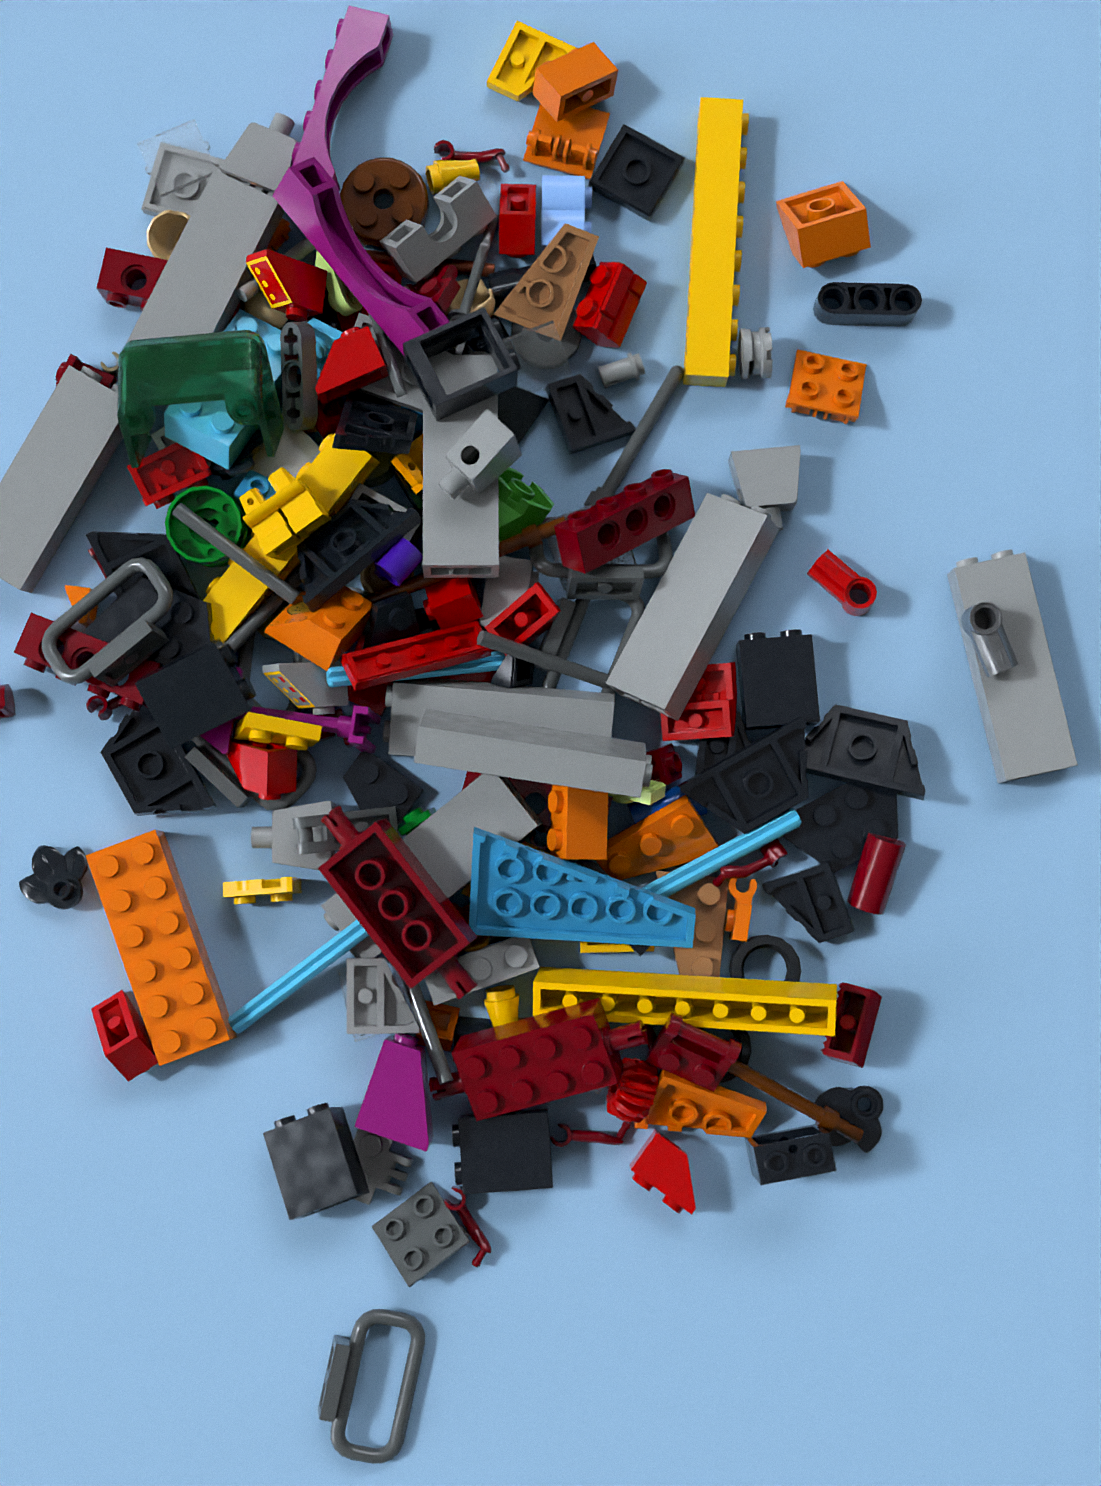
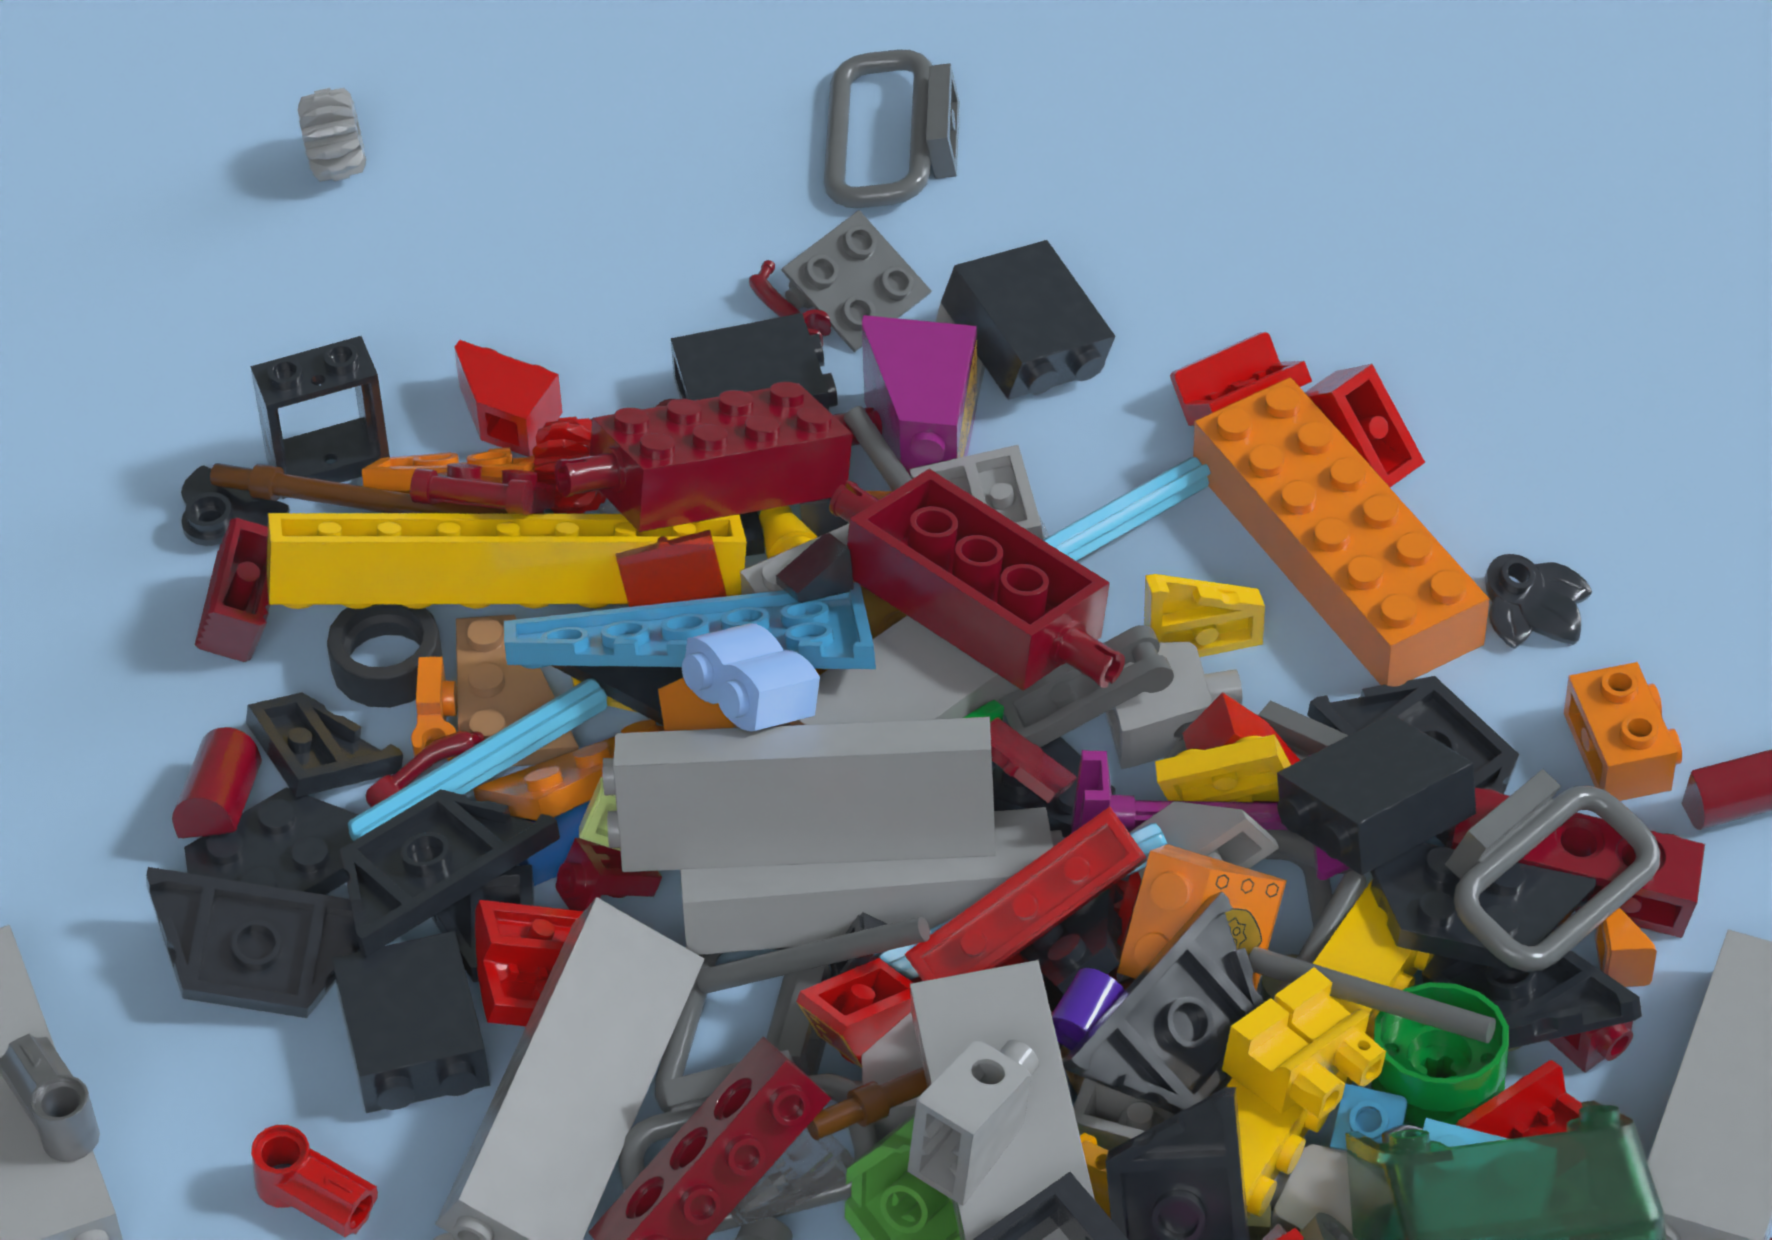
camera: 170 degrees right, 35 degrees down
none -> light grey gear [297,88,366,182]
none -> clear red piece [615,529,727,607]
none -> light blue brick [682,623,820,731]
none -> black slope [776,533,854,603]
none -> dark red piece [990,717,1078,803]
none -> red bracket [1170,332,1312,426]
none -> orange brick [1563,662,1682,801]

